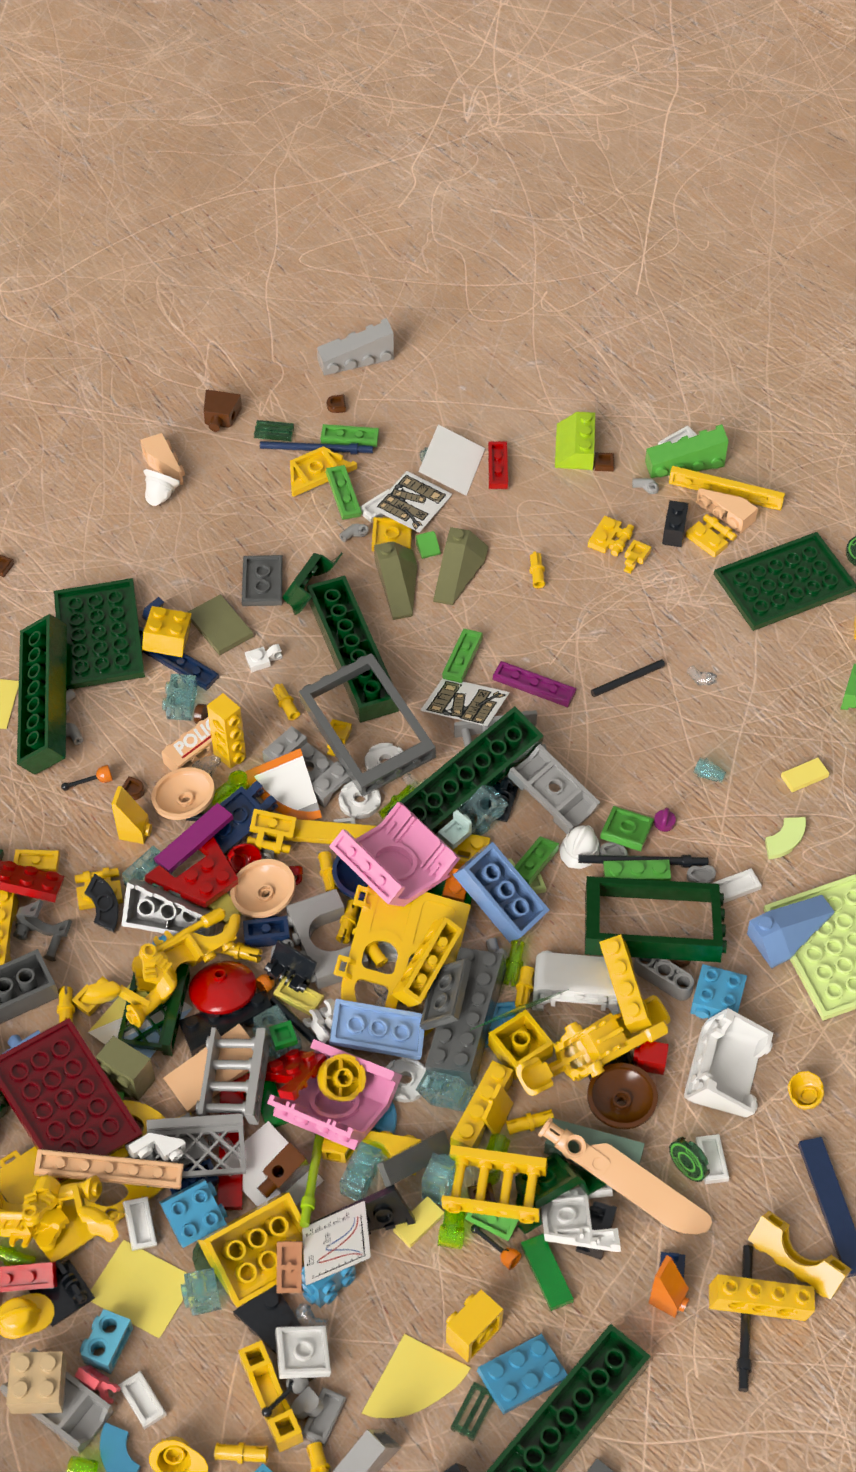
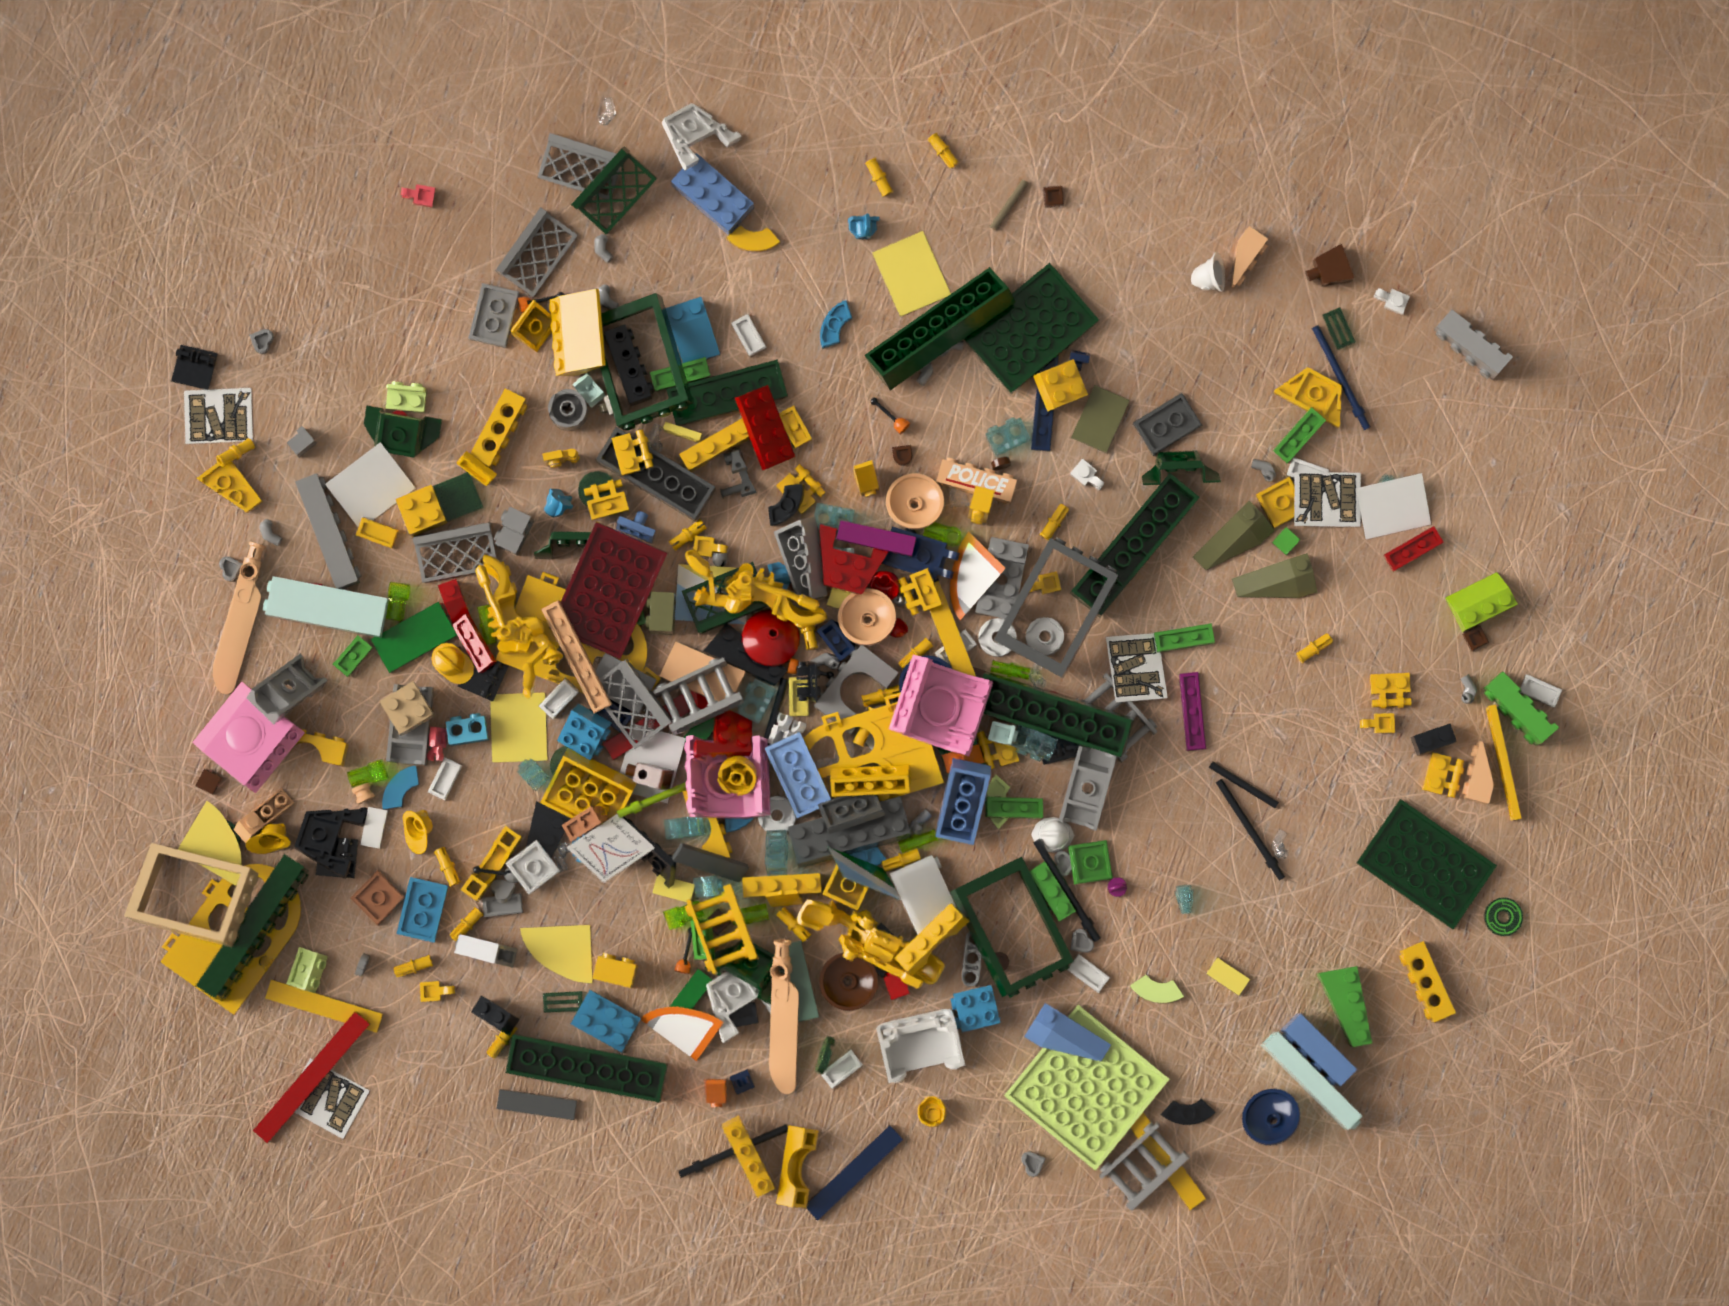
camera: 60 degrees right, 30 degrees up
white slope [128,1133,186,1162] -> none
green plate [268,1020,298,1051] -> none
bright green plate [321,424,379,447] -> none
reddish brown tile [326,394,346,413] -> none
none -> sticker [640,1007,724,1061]
none -> black bar [1216,779,1285,881]
none -> white plate [1374,288,1410,315]

